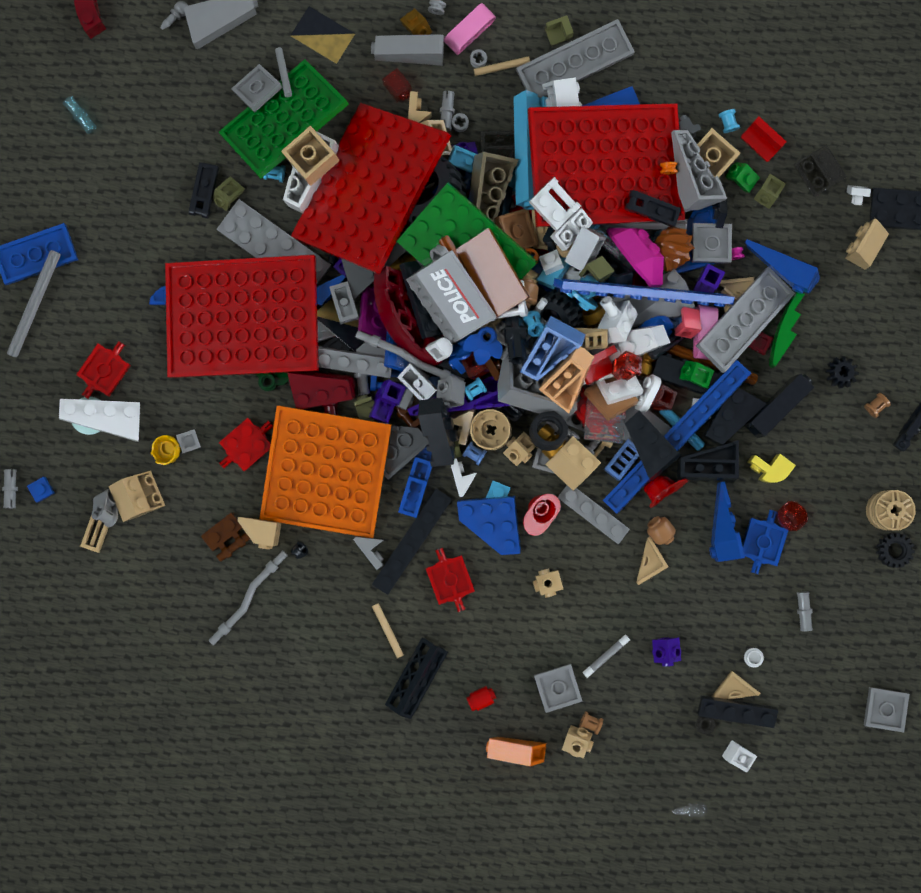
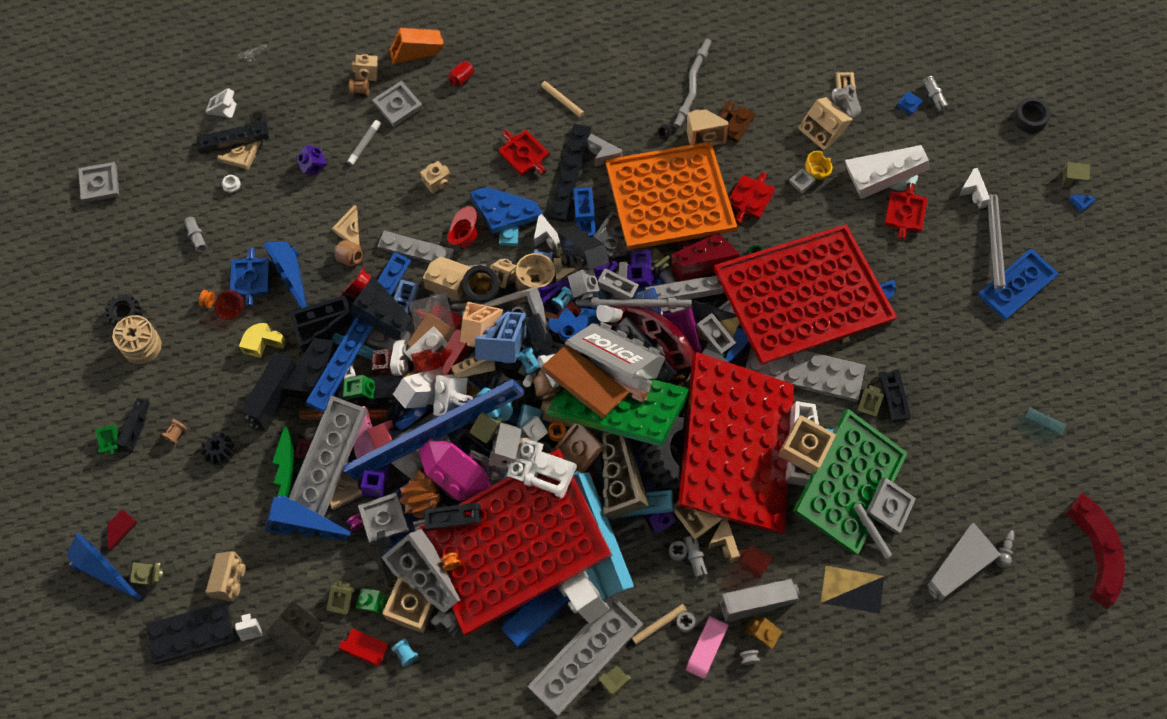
camera: 165 degrees right, 20 degrees down
black fence [385,637,448,719] -> none
none -> orange bush [199,290,215,308]
none -> white slope [959,168,990,209]

